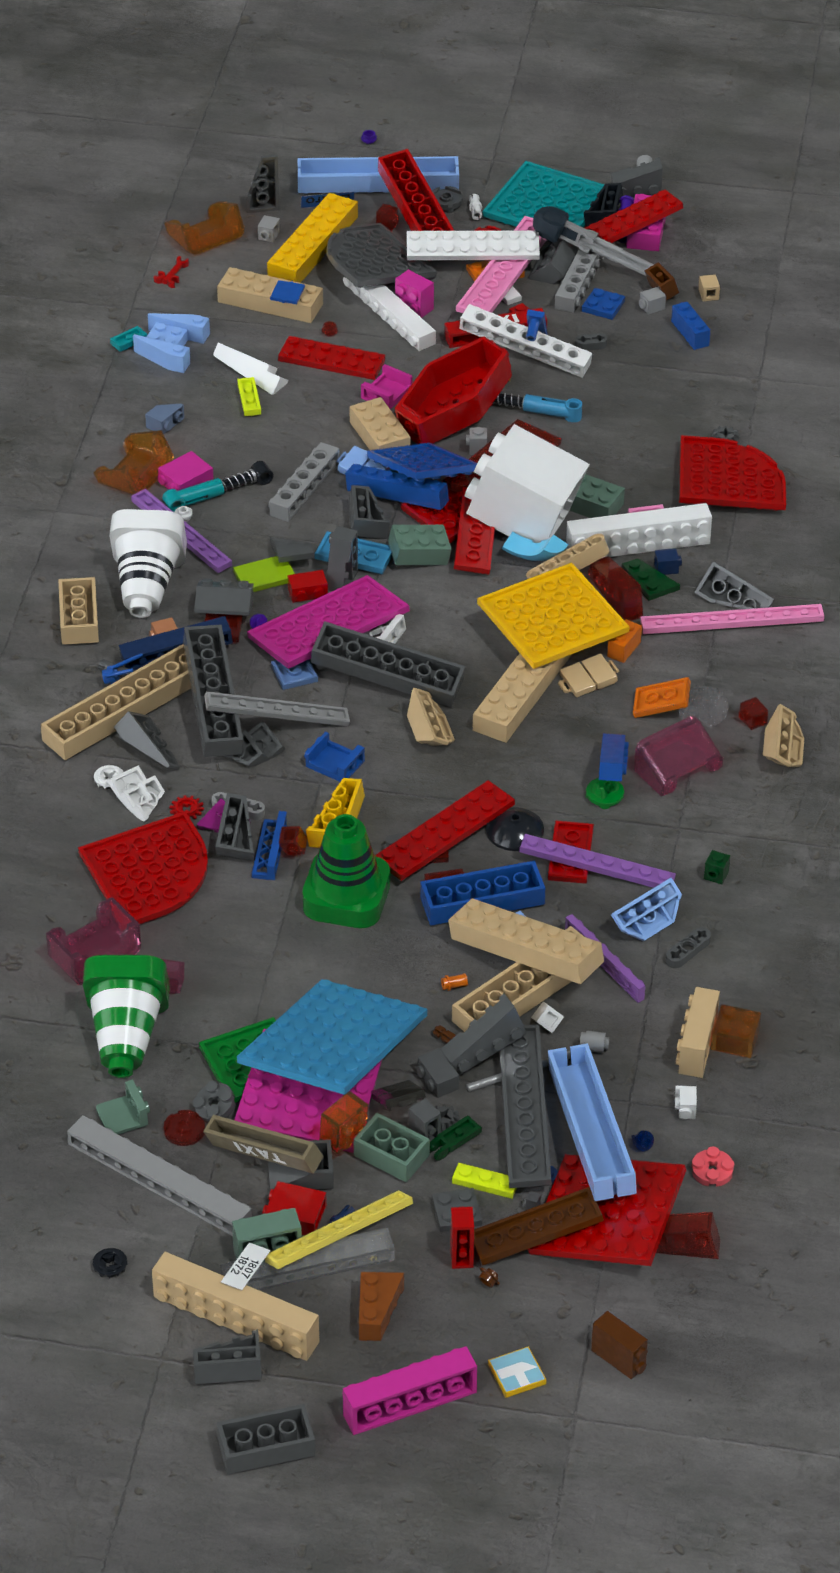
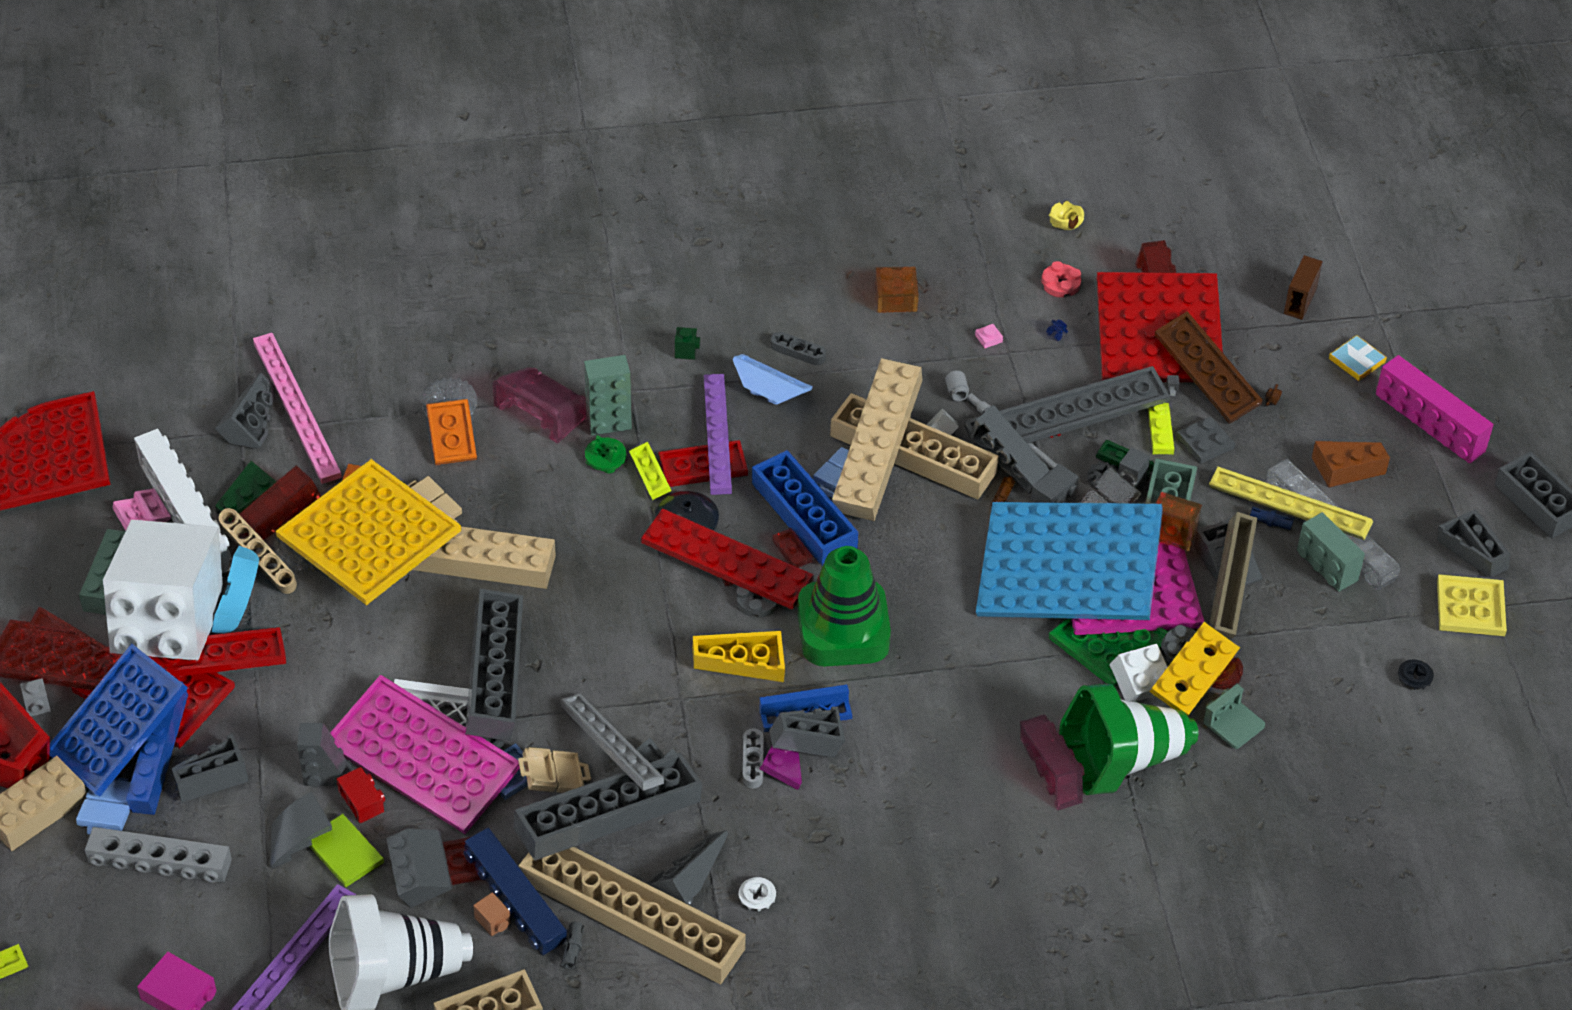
camera: 110 degrees left, 5 degrees up
clear pink windscreen [46,897,141,985] -> none
light grey brick [67,1115,252,1236] -> none
red plate [78,812,208,929] -> none
blue plant [102,653,143,685] -> none
white slope [107,765,165,822] -> none
tan brick [152,1252,319,1361] -> none
piece [162,461,274,512] -> none
red gear [169,795,204,819] -> none
white plate [175,506,193,522] -> none
white sticker [221,1242,271,1290] -> none
dark purple plate [250,614,268,629] -> none
red brick [262,1181,327,1235] -> none
clear red brick [279,826,307,856] -> none
blue panel [304,731,365,782] -> none
dark azure plate [315,531,393,574] -> none
sand green brick [388,524,452,565] -> none
tan wedge [407,688,455,746] -> none
orange pin [441,973,468,991] -> none
red brick [450,1206,474,1269] -> none
light blue piece [548,1043,637,1201] -> none
medium lavender plate [565,914,645,1003] -> none
blue brick [599,733,629,781] -> none
dark blue brick [654,548,682,575] -> none
white brick [675,1086,697,1119] -> none
tan brick [676,987,720,1078] -> none
clear red brick [738,697,768,730] -> none
tan wedge [763,704,804,767] -> none
none -> tan piece [518,747,591,793]
none -> sand green brick [584,355,632,436]
none -> neon yellow plate [629,442,672,500]
none -> bright pink plate [975,324,1003,348]
none -> light yellow hair [1049,201,1084,230]
none -> white brick [1110,644,1167,702]
none -> yellow bracket [1150,622,1240,716]
none -> light yellow plate [1437,574,1507,636]

